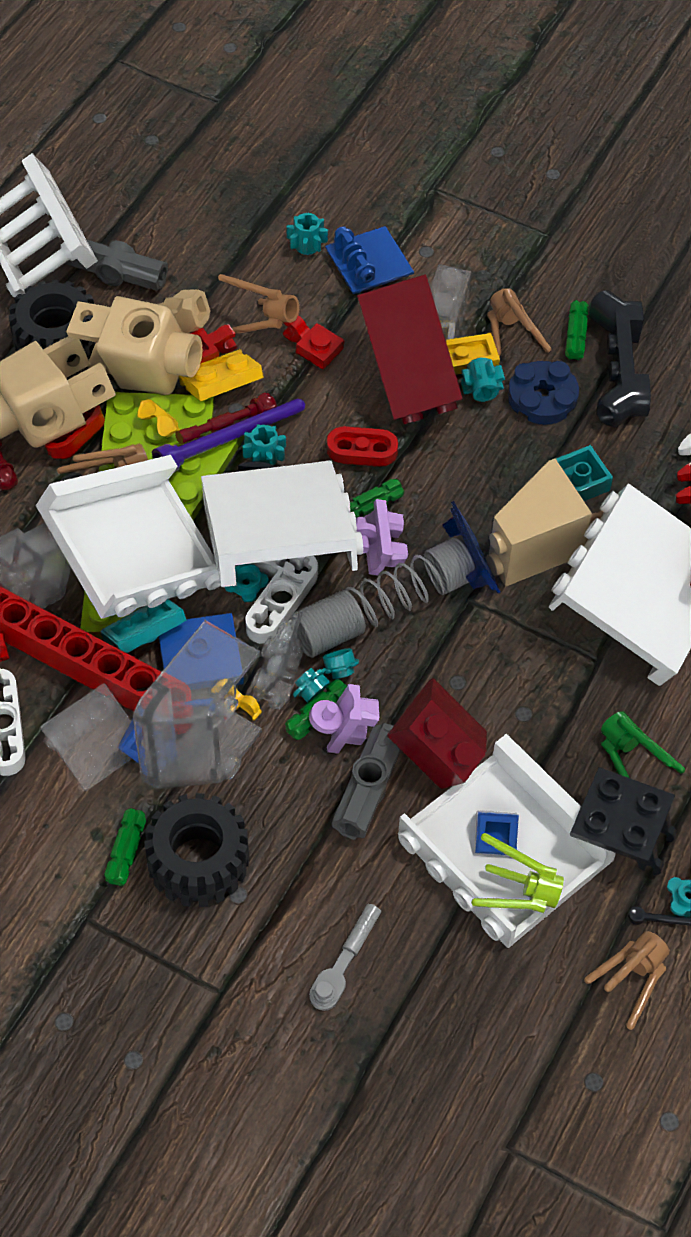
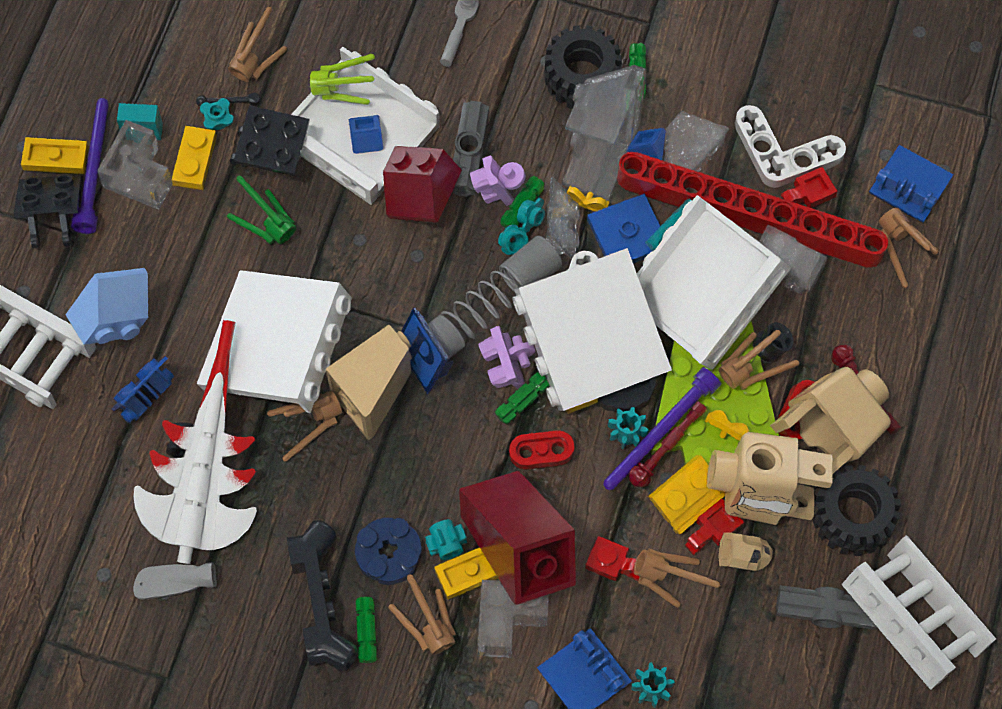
camera: 170 degrees right, 10 degrees up
teal piece [556,445,613,501] -> none

